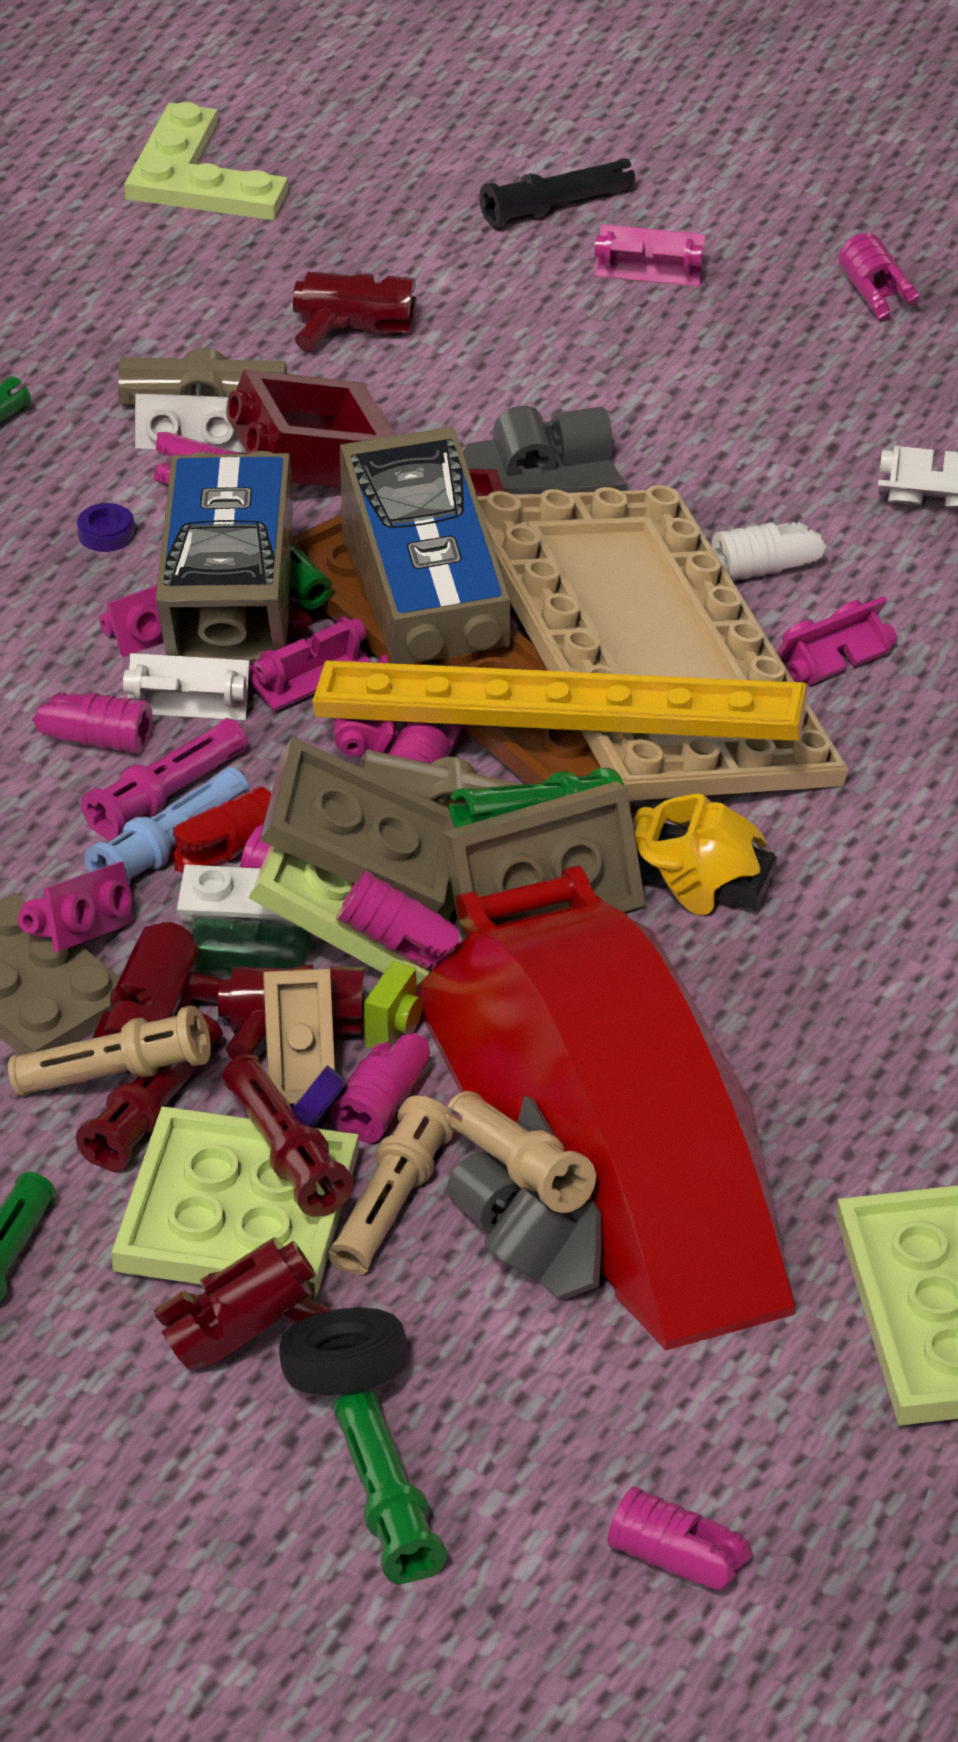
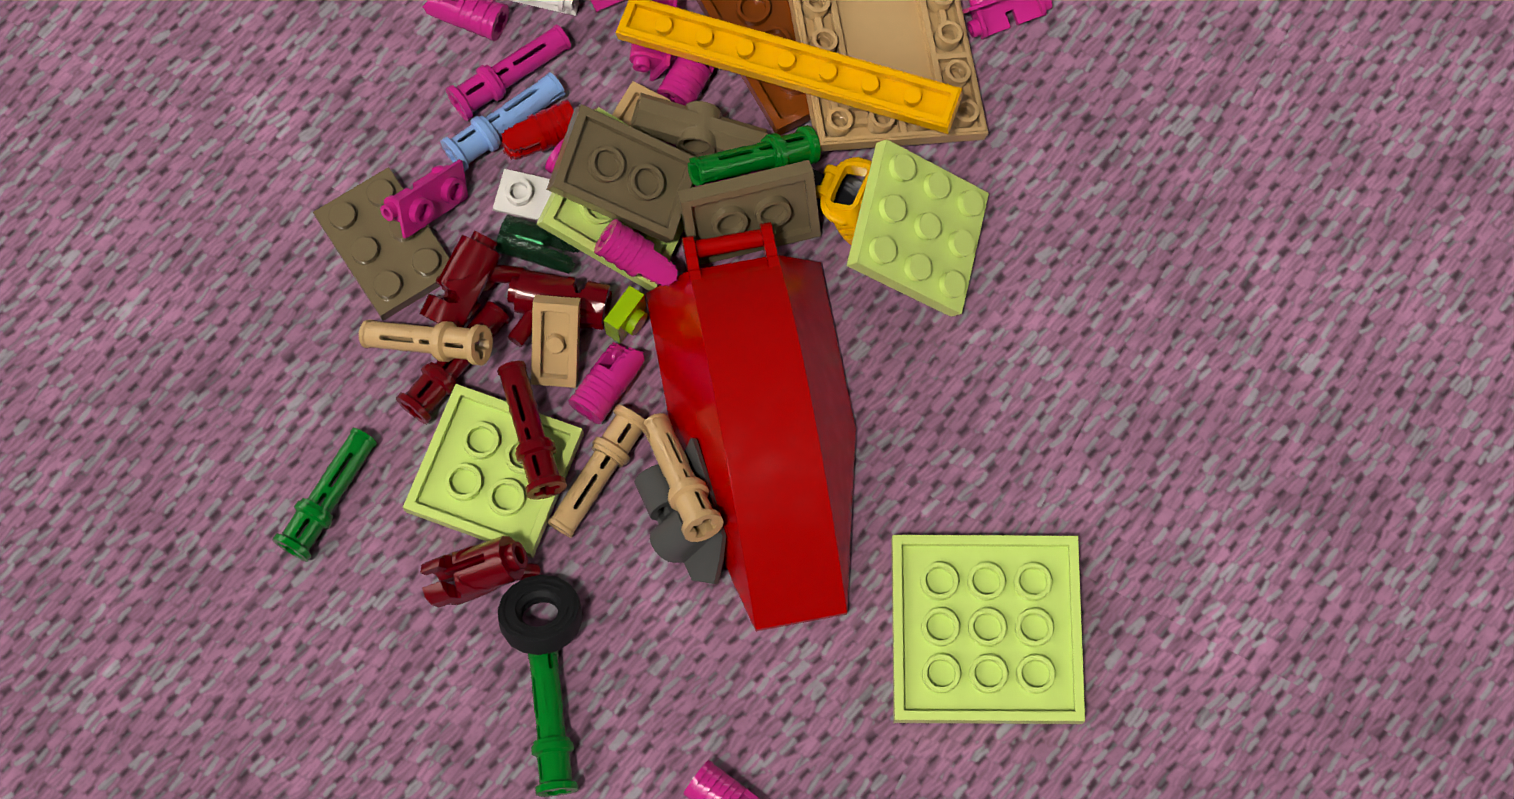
camera: 10 degrees right, 30 degrees up
dark purple tile [292,1065,346,1127] -> none
none -> yellowish green plate [846,139,989,316]

